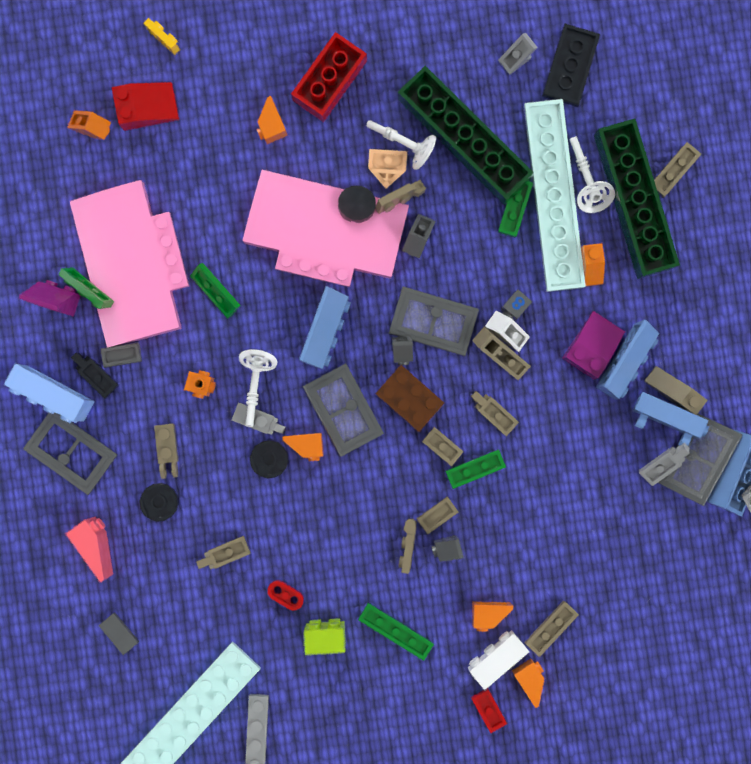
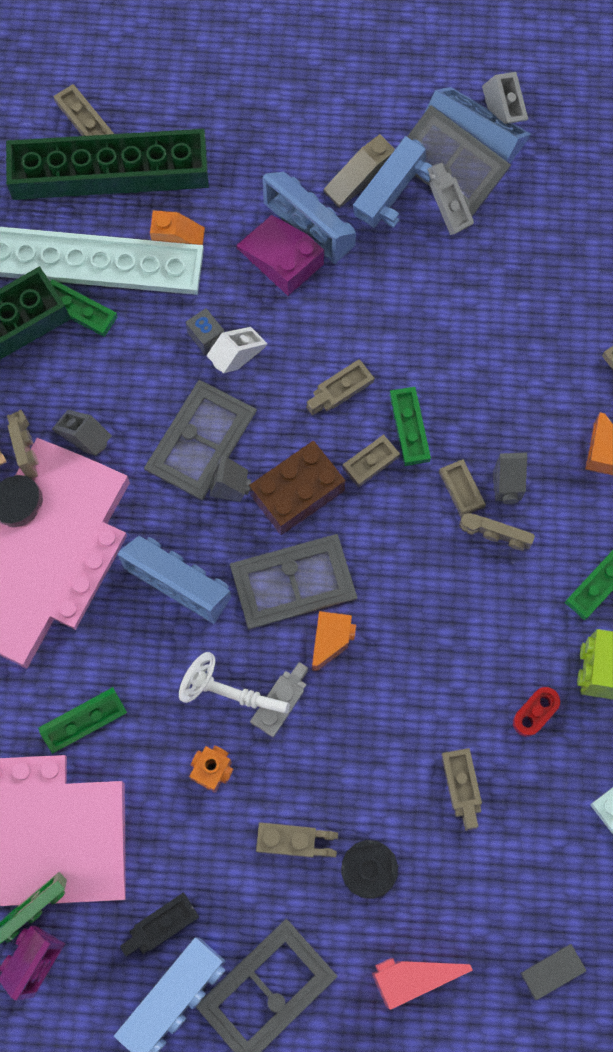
camera: 75 degrees left, 15 degrees down
dark grey tile [100,343,142,368] -> none
black tile [250,440,289,479] -> none
dark tan slope [472,326,531,380] -> none
white dish [569,136,615,213] -> none

